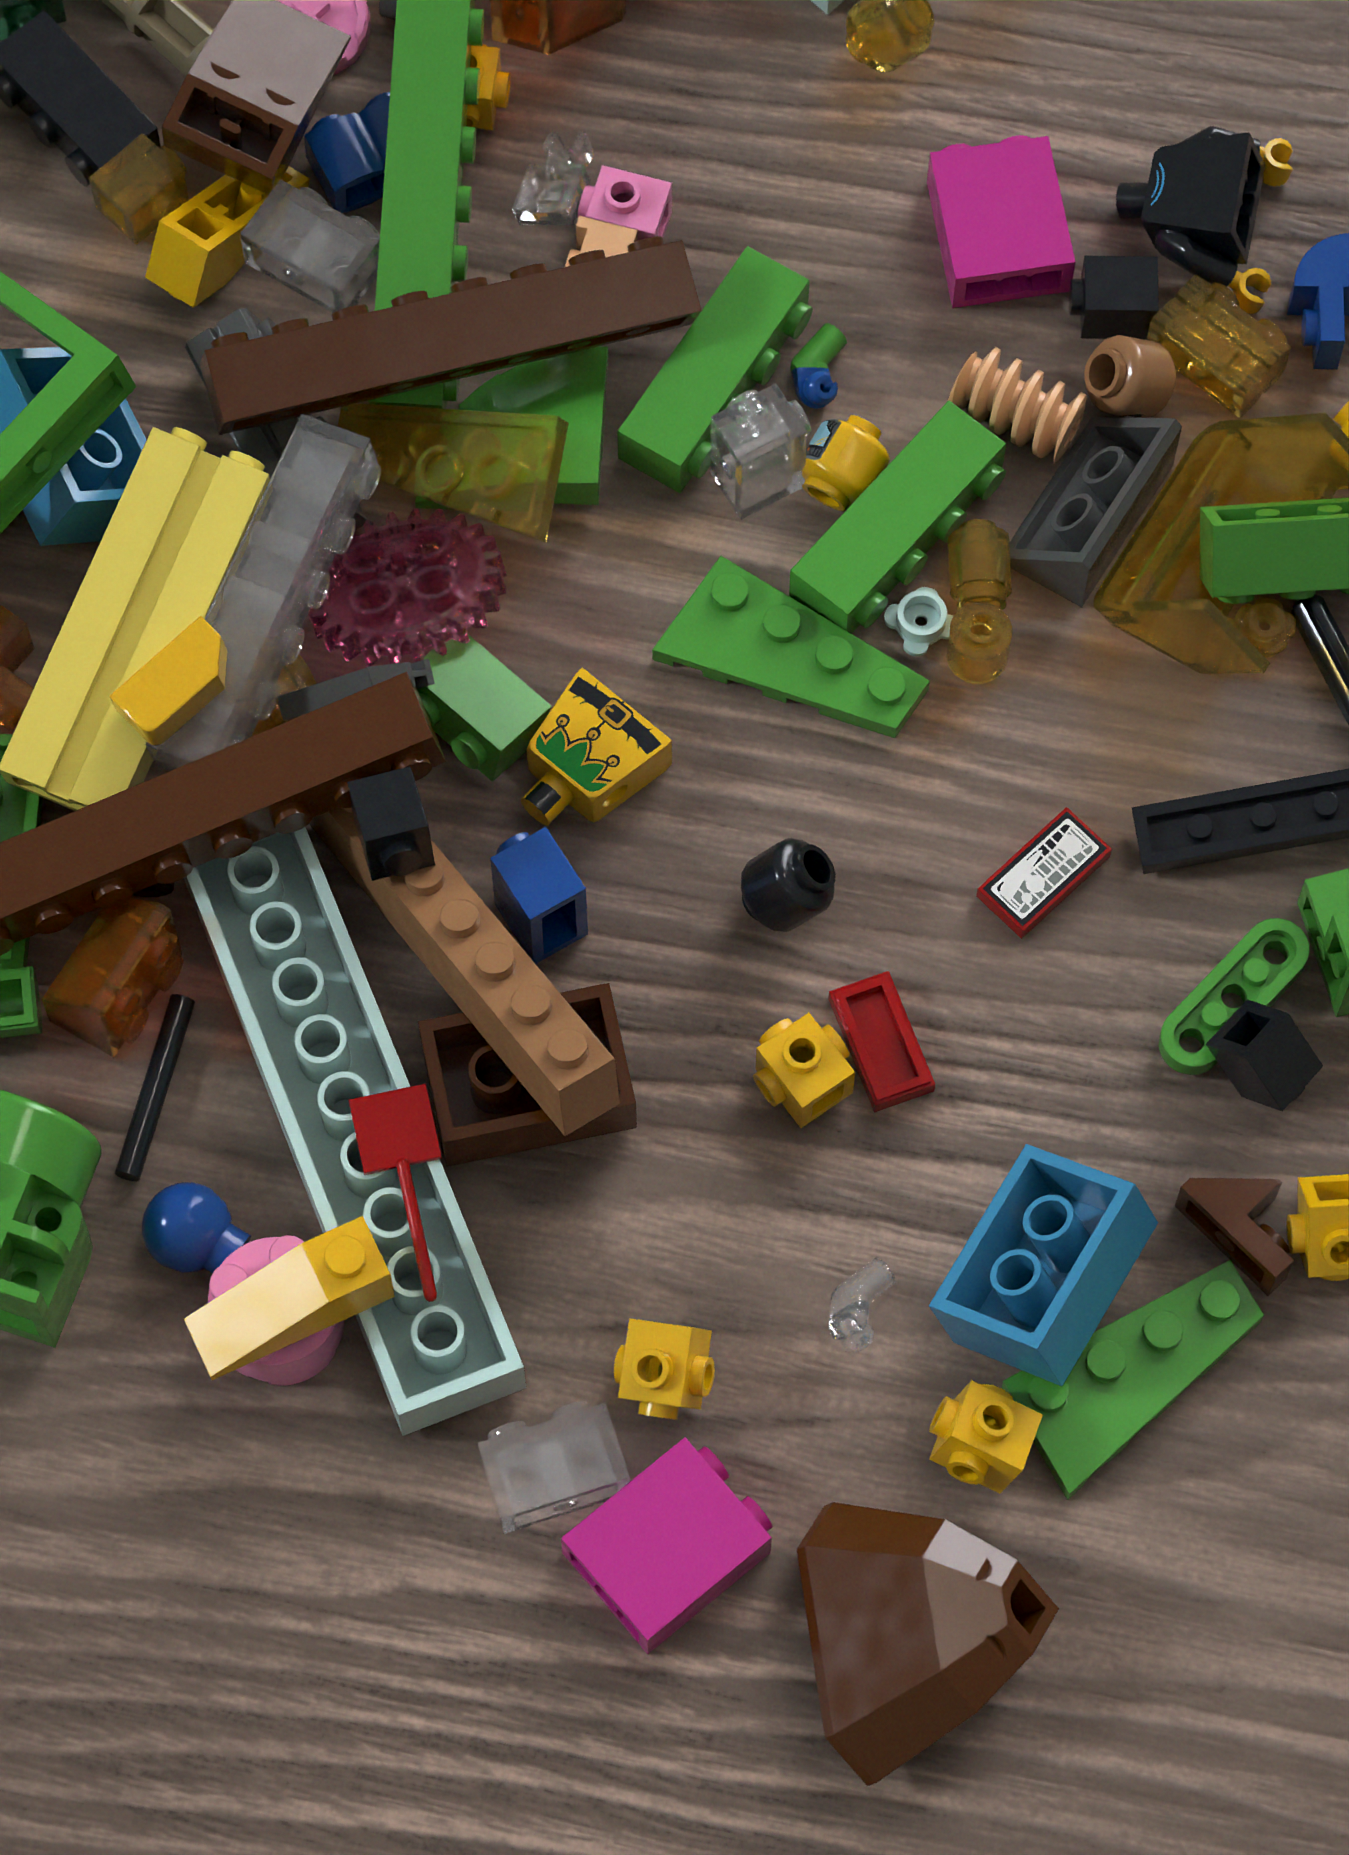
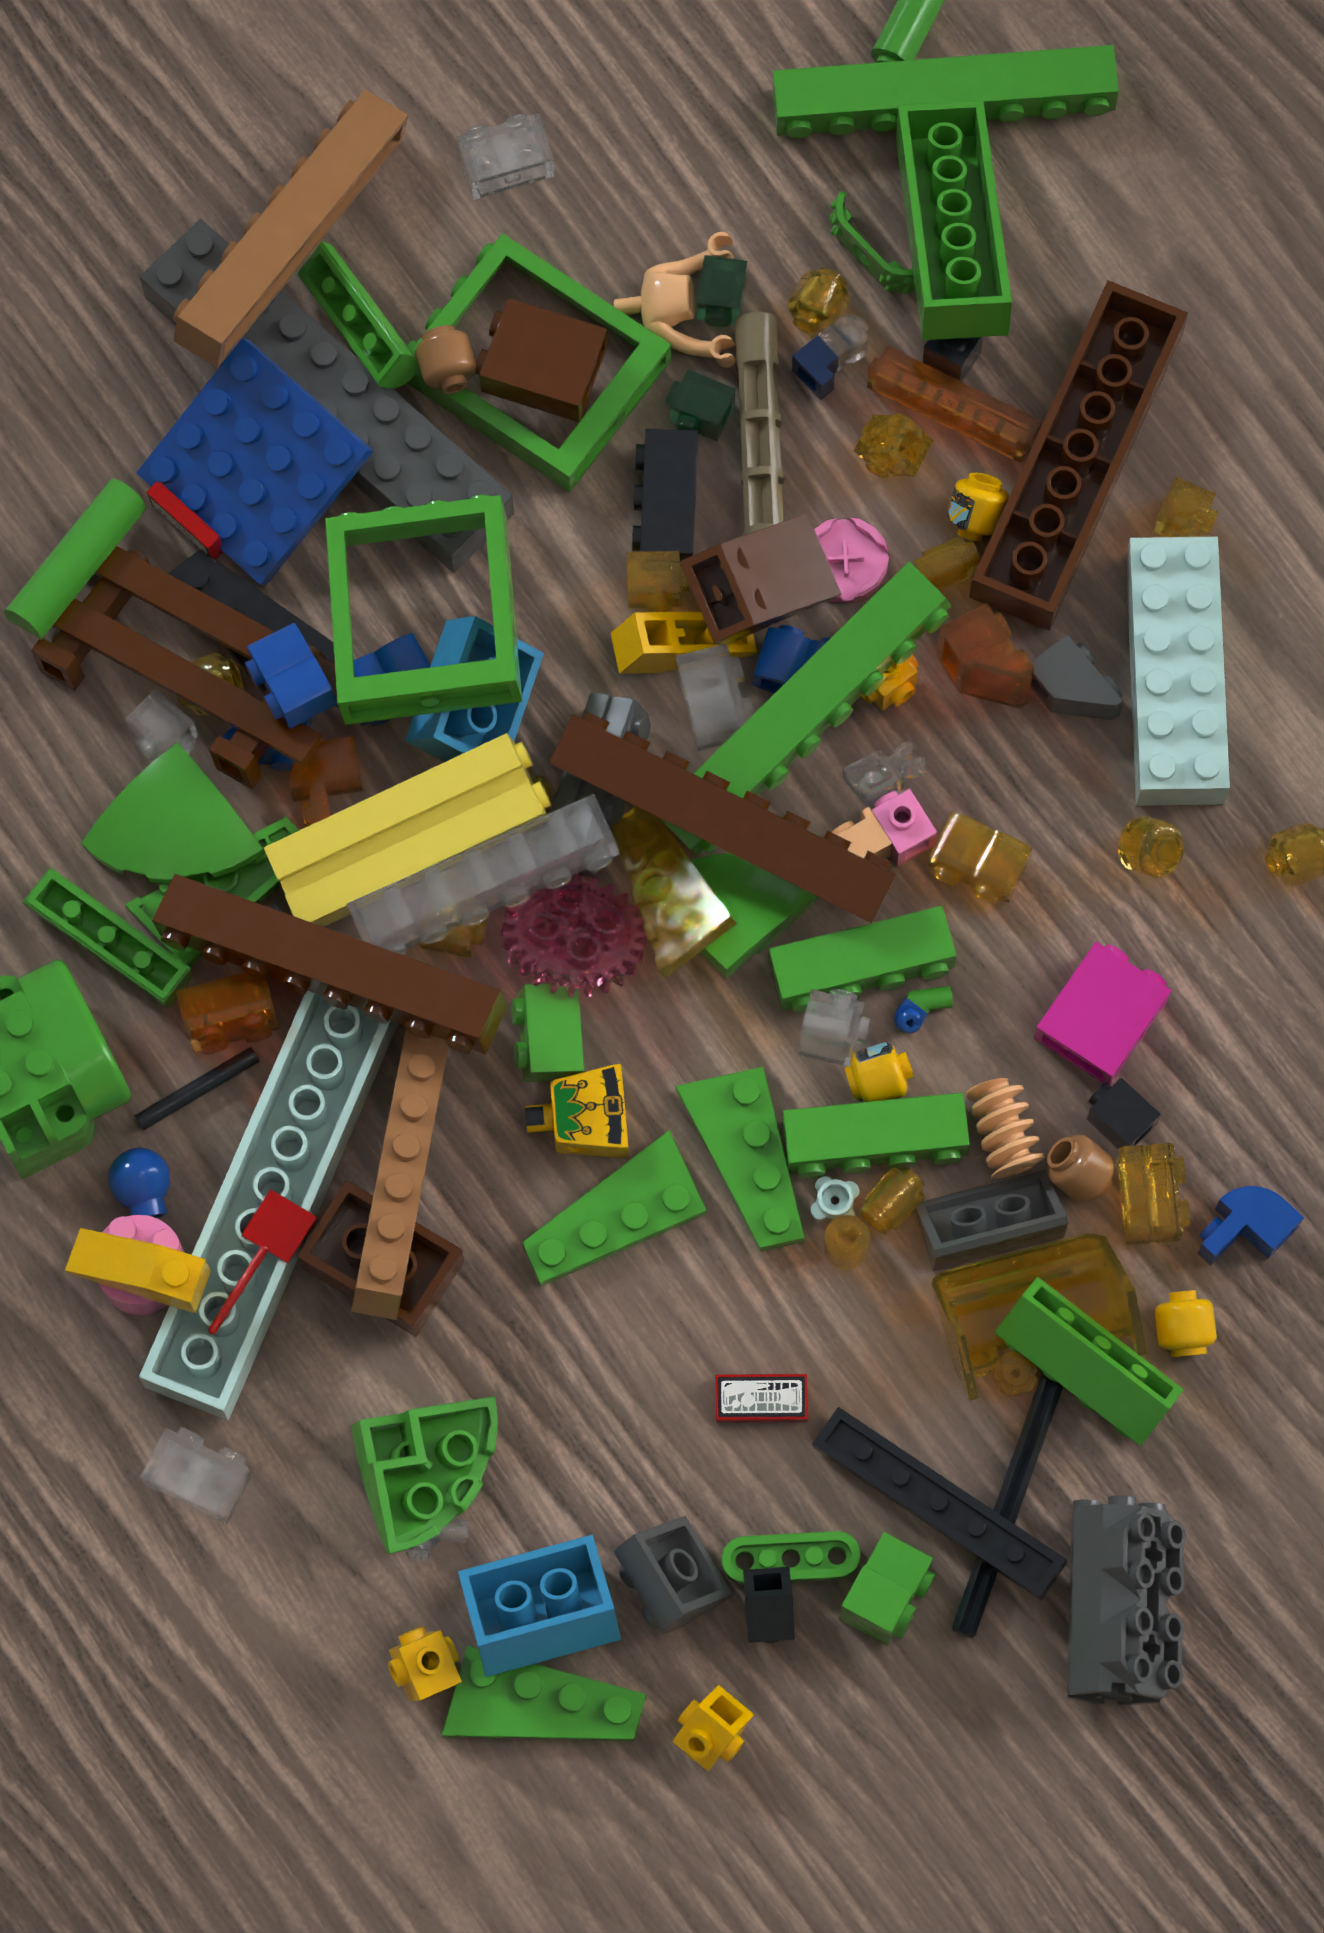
camera: 45 degrees right, 5 degrees up
yellow piece [109,616,227,745] -> none
dark grey plate [277,659,435,721] -> none
black brick [347,766,435,881] -> none
blue brick [490,827,588,964] -> none
dark pink brick [561,1437,773,1654] -> none
yellow brick [614,1318,715,1420] -> none
black head [741,838,836,932] -> none
yellow brick [753,1012,855,1128] -> none
reddish brown brick [796,1502,1059,1786] -> none
red tile [828,971,935,1113] -> none
black torso [1116,126,1293,314] -> none
reddish brown slope [1175,1178,1294,1296] -> none
none -> bright green brick [351,1396,497,1555]
none -> bright green wing [522,1130,706,1286]
none -> dark grey brick [614,1516,733,1634]
none -> clear yellow brick [928,811,1032,904]

